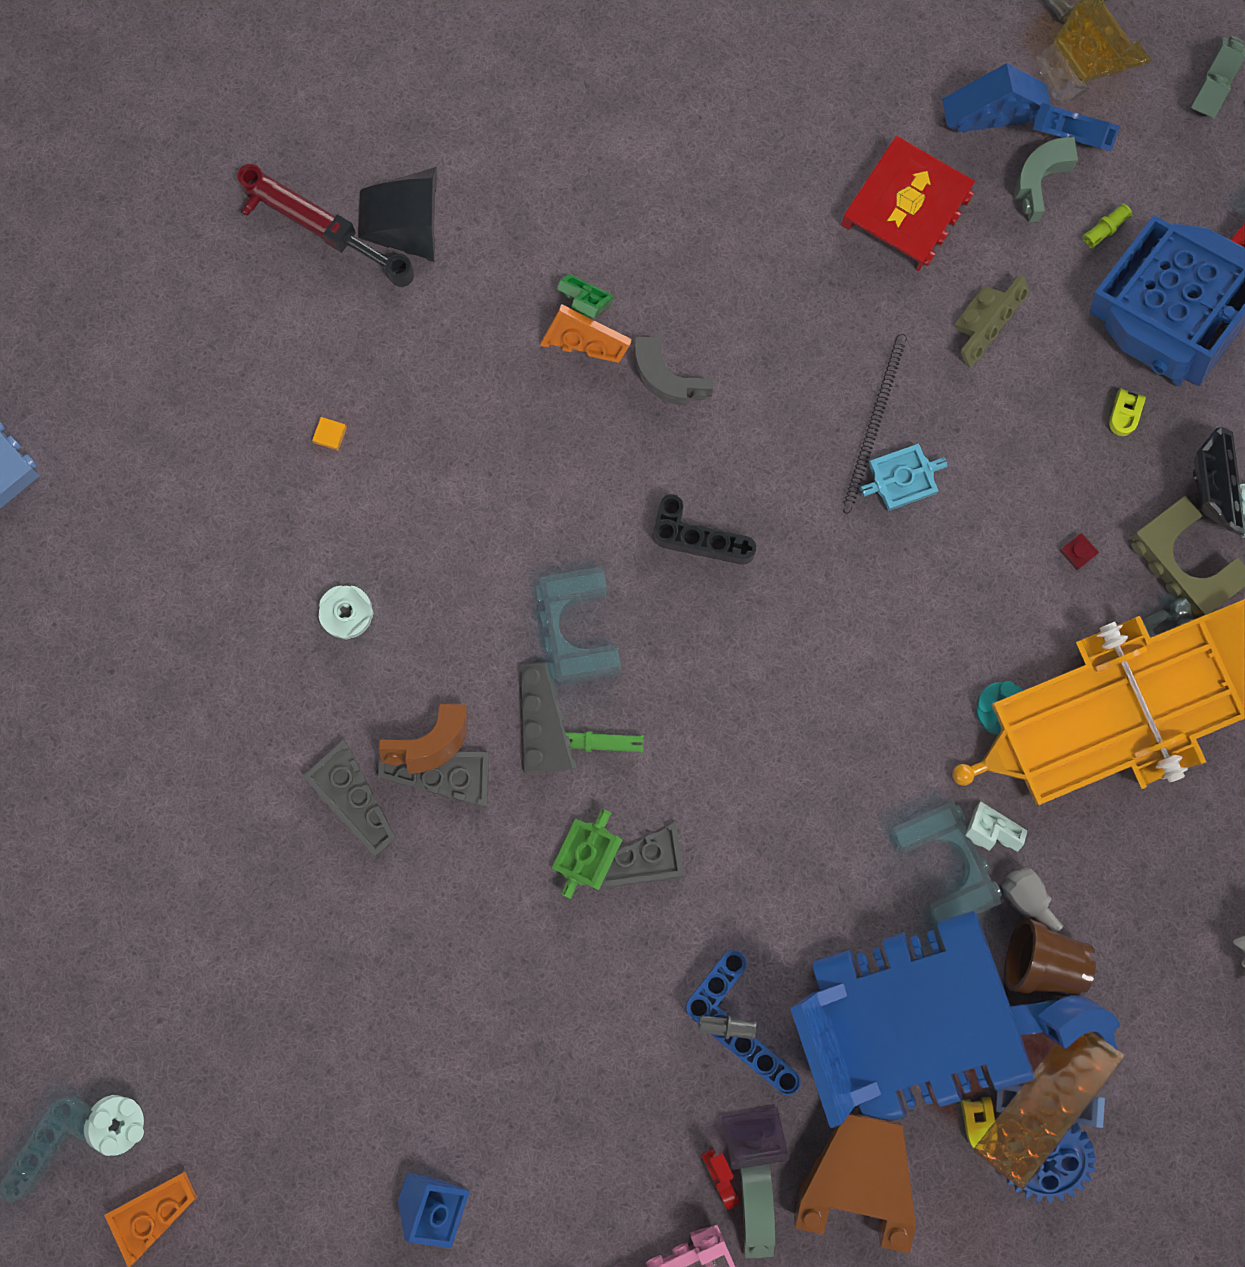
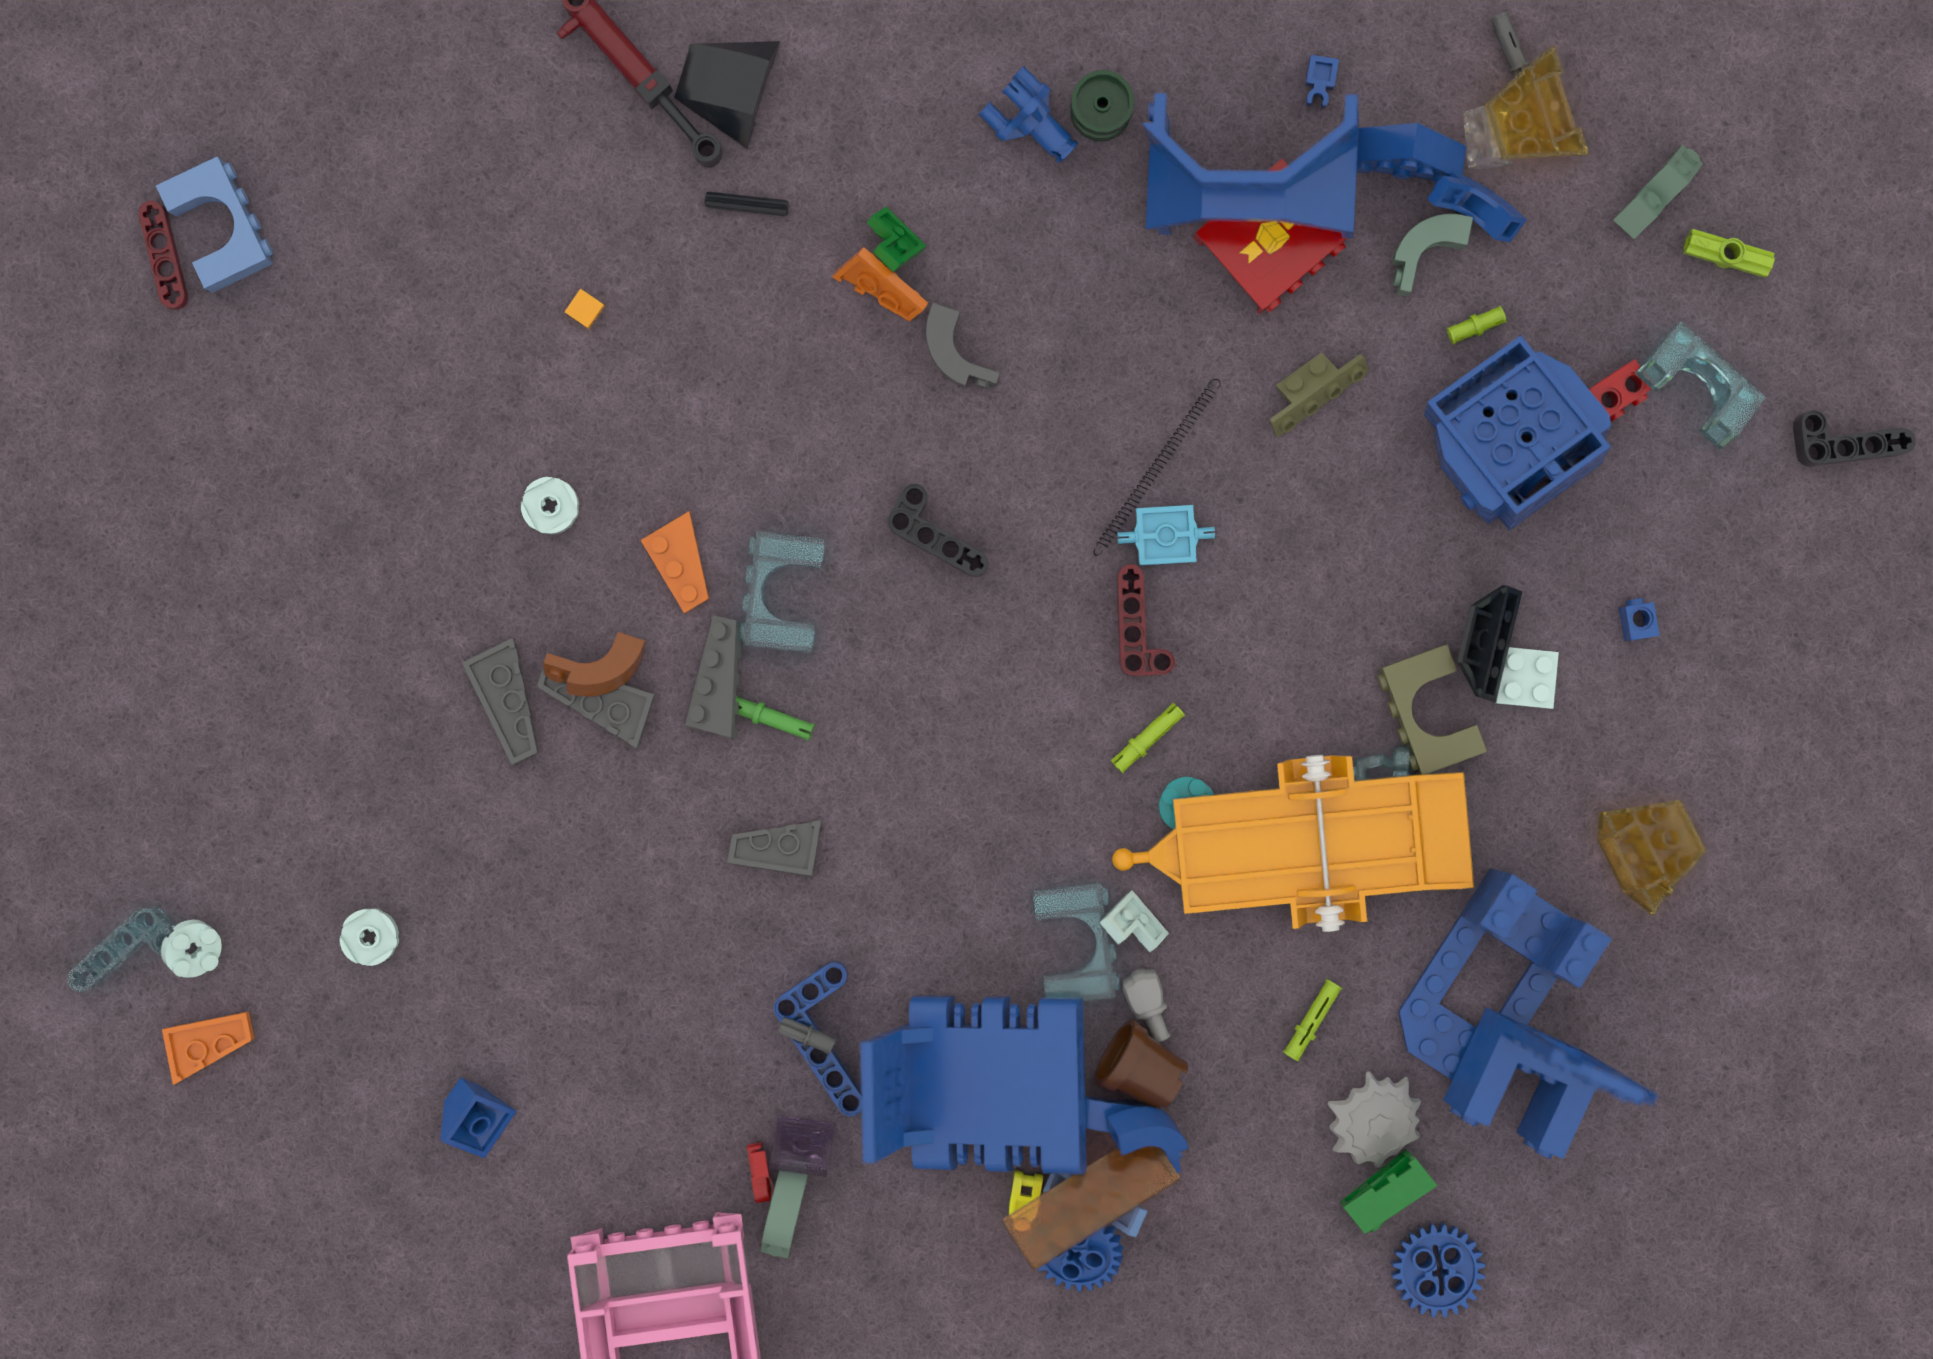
camera: 20 degrees right, 10 degrees up
bright green plate [552,809,622,899] -> none
dark orange wedge [794,1113,916,1254] -> none
dark red plate [1060,533,1099,570] -> none
neon yellow plate [1109,388,1146,436] -> none
none -> light aqua plate [340,908,399,966]
none -> orange wing [641,511,709,613]
none -> black axle [705,191,789,217]
none -> blue wheel [978,66,1078,163]
none -> dark green wheel [1070,70,1134,141]
none -> lime pin [1110,703,1185,774]
none -> dark red beam [1117,564,1175,676]
none -> blue panel [1142,93,1359,238]
none -> lime pin [1283,979,1343,1062]
none -> blue plate [1305,55,1339,109]

